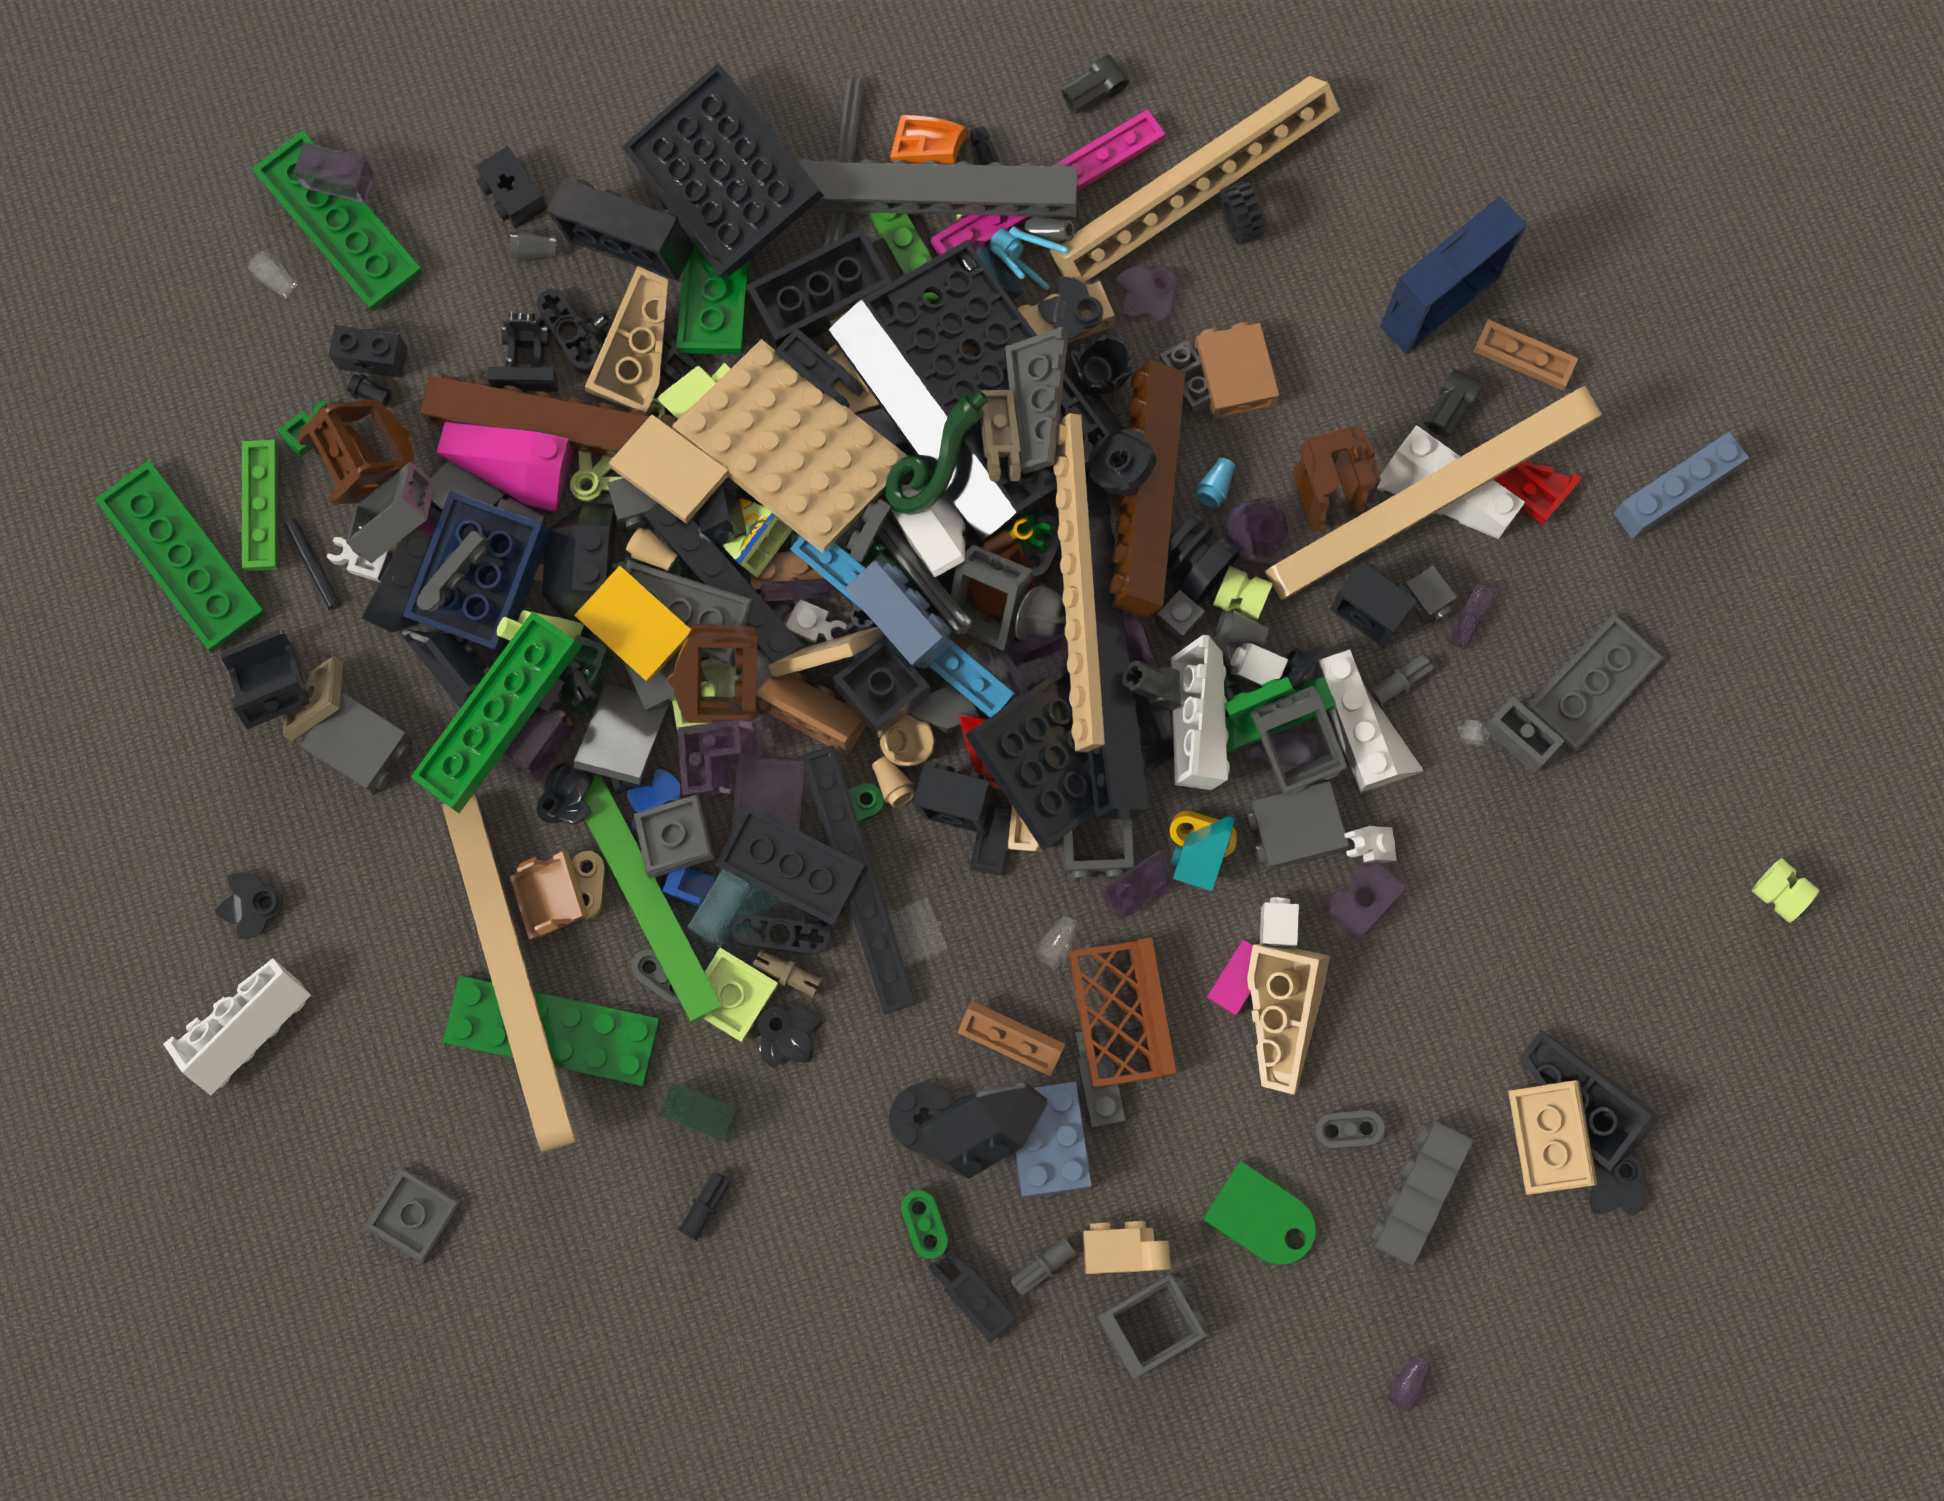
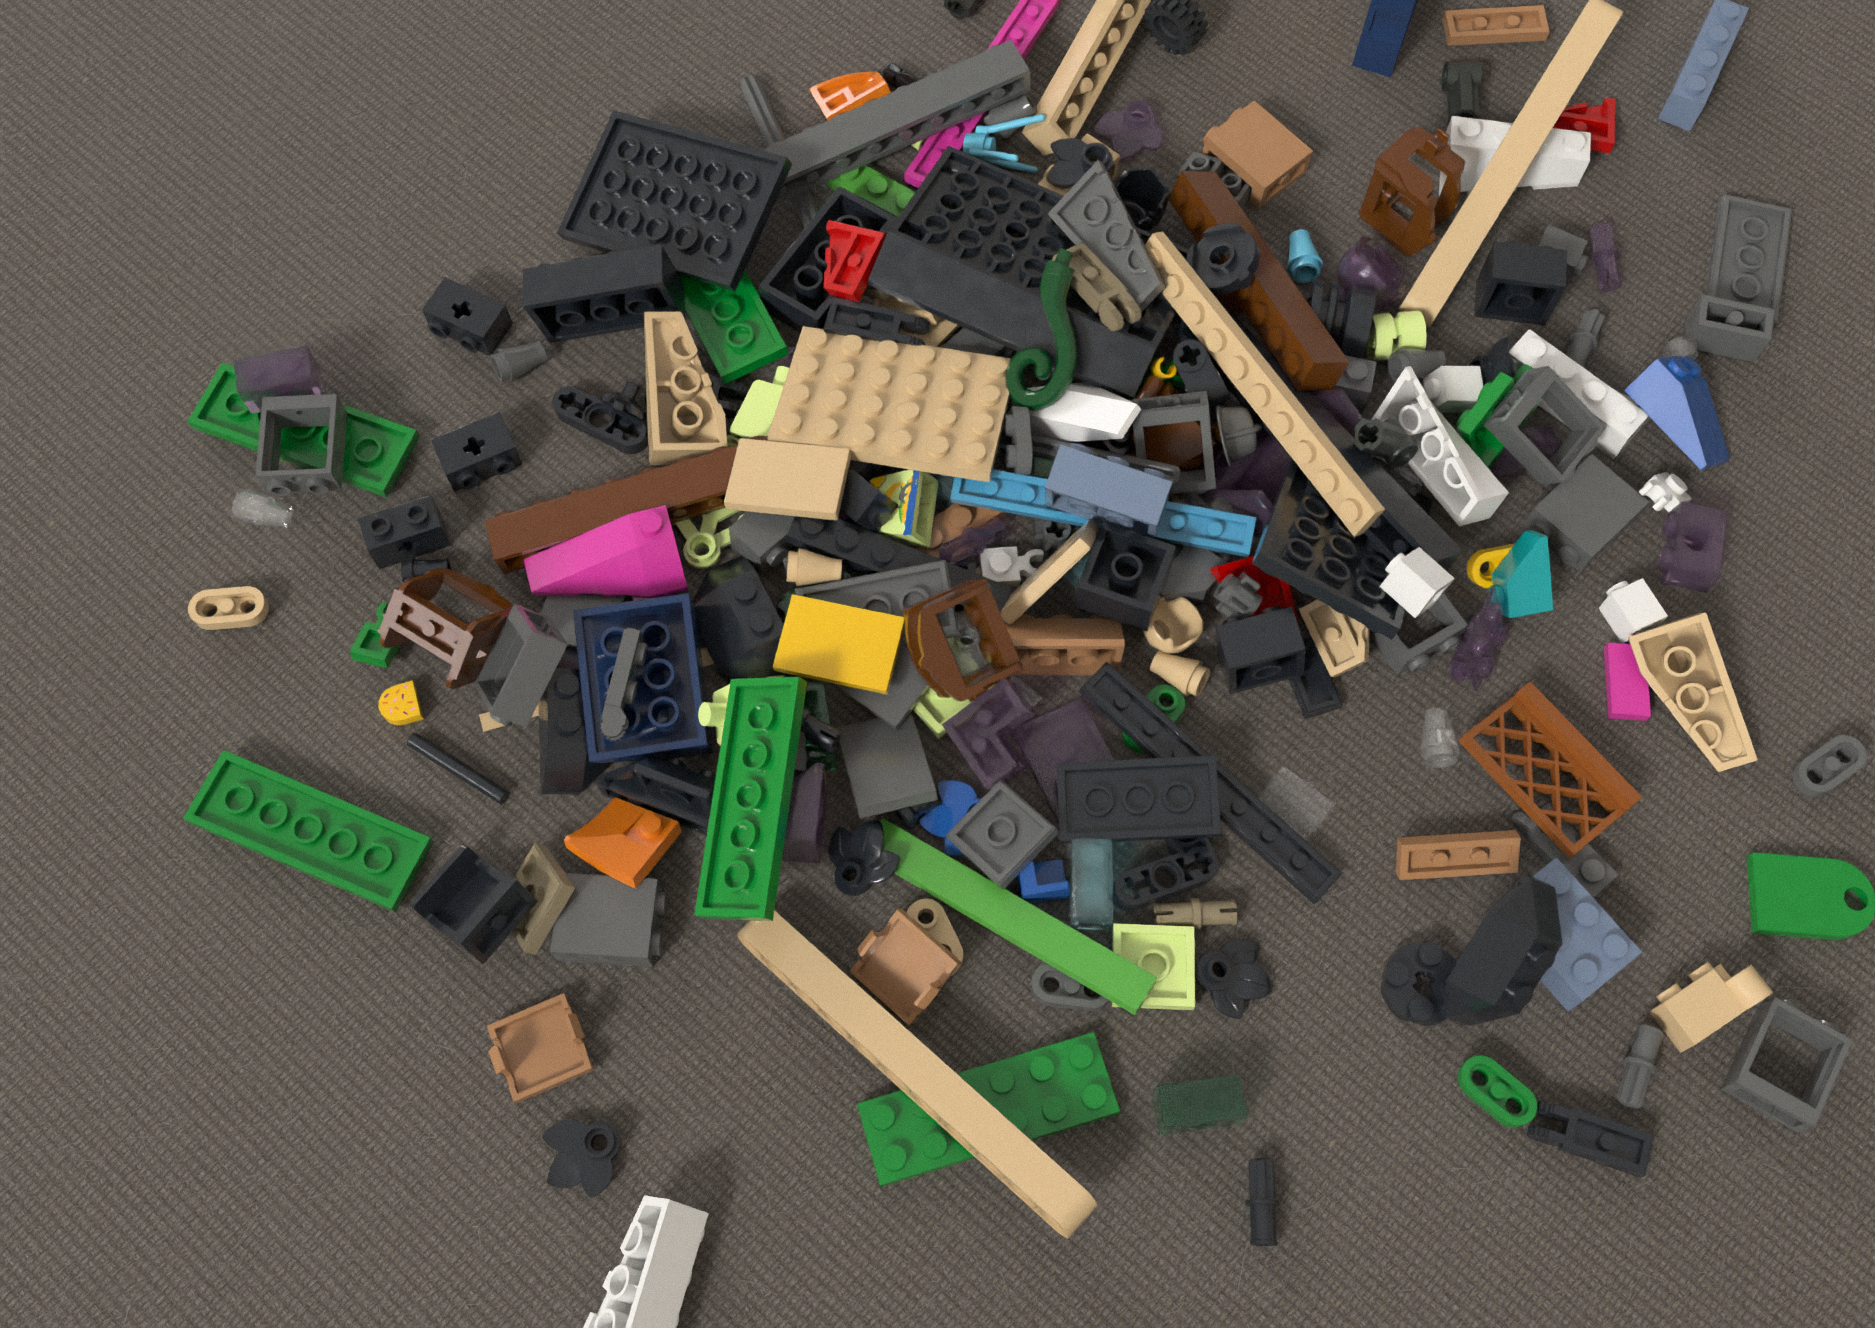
camera: 30 degrees left, 10 degrees down
bright green plate [242,439,279,571] -> none
white plate [327,537,392,582] -> none
black tile [487,313,559,391] -> none
none -> tan plate [188,586,269,630]
none -> dark grey window [255,394,347,496]
none -> yellow tile [379,680,424,725]
none -> black brick [430,412,522,492]
none -> medium nougat piece [487,993,594,1104]
none -> orange plate [564,797,682,889]
none -> red wing [824,220,886,302]
none -> black piece [1173,339,1231,410]
none -> dark grey gear [1214,572,1263,619]
none -> white brick [1380,547,1455,618]
none -> slope [1624,355,1730,470]

